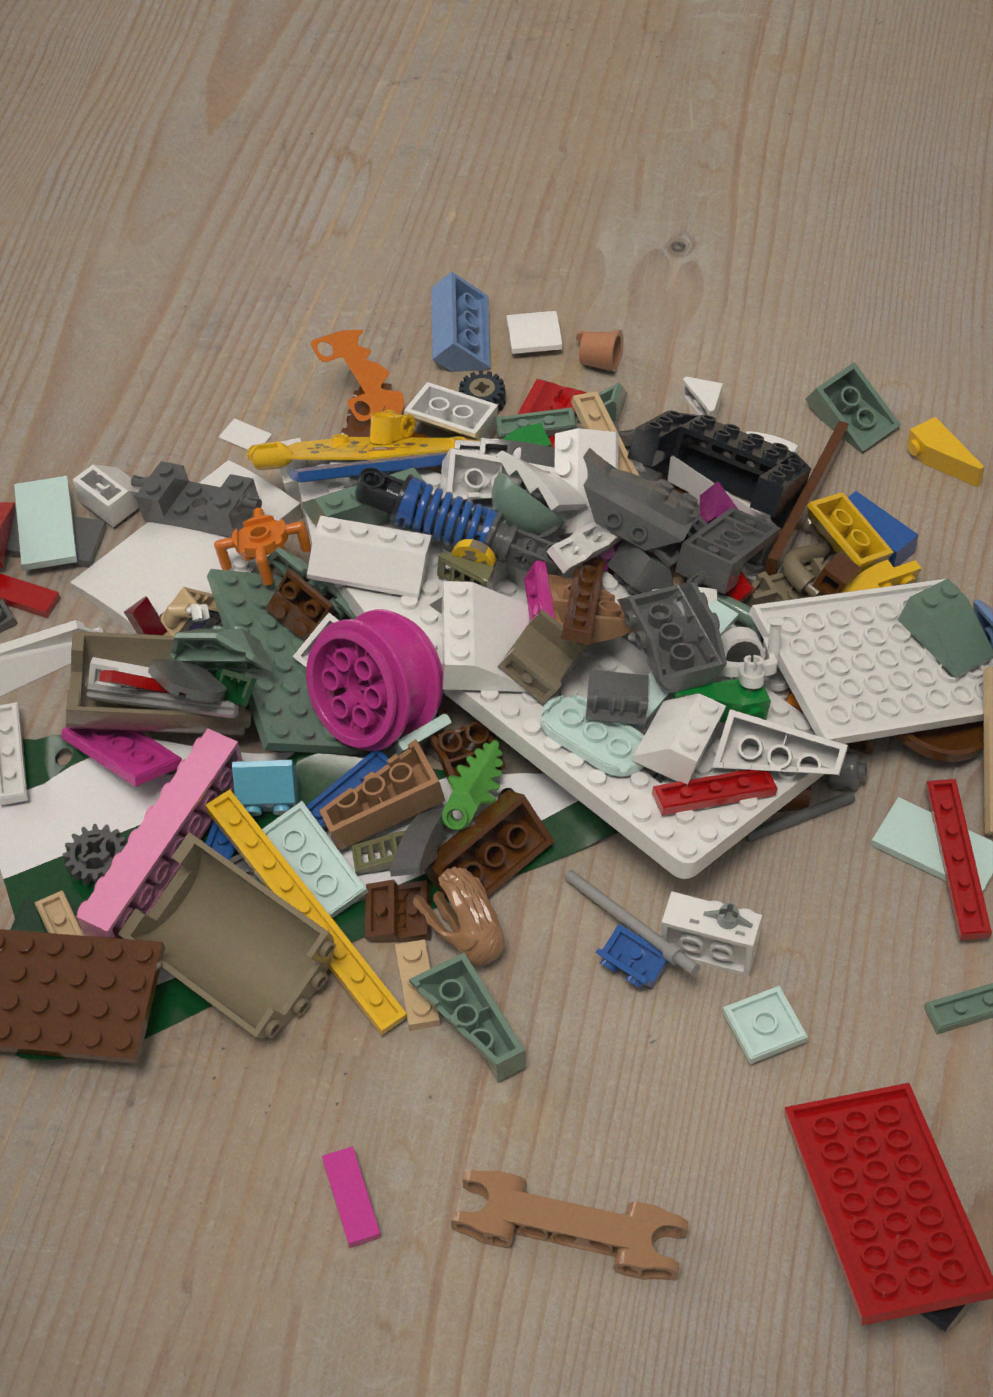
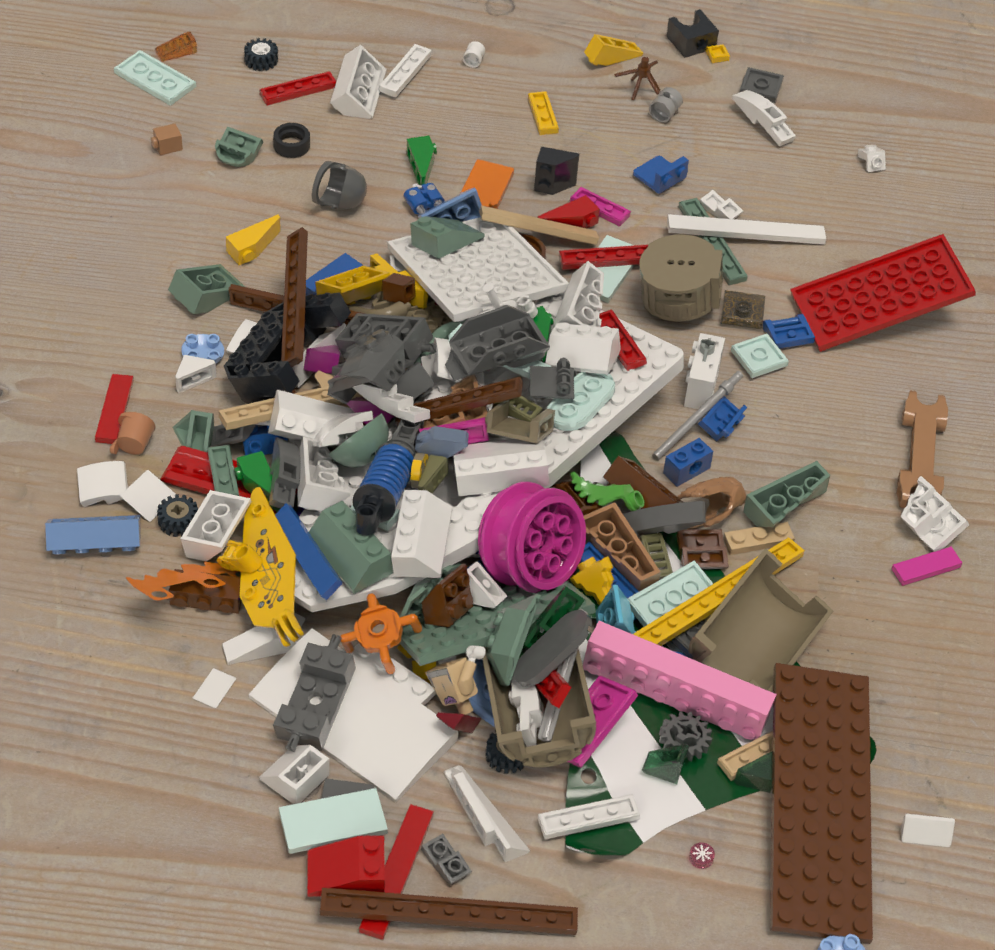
camera: 100 degrees left, 5 degrees down
none -> red tile [95,374,134,444]
none -> white sticker [120,470,175,522]
none -> light blue dish [182,334,224,364]
none -> reddish brown plate [281,227,308,367]
none -> sand blue slope [415,426,469,458]
none -> olive slope [492,396,543,422]
none -> yellow rock [570,556,614,605]
none -> dark tan piece [639,234,723,321]
none -> clear green slope [642,743,689,784]
none -> blue brick [663,438,713,487]
none -> clear smoke plate [721,290,765,329]
none -> blue plate [762,314,815,349]
none -> white slope [901,476,969,552]

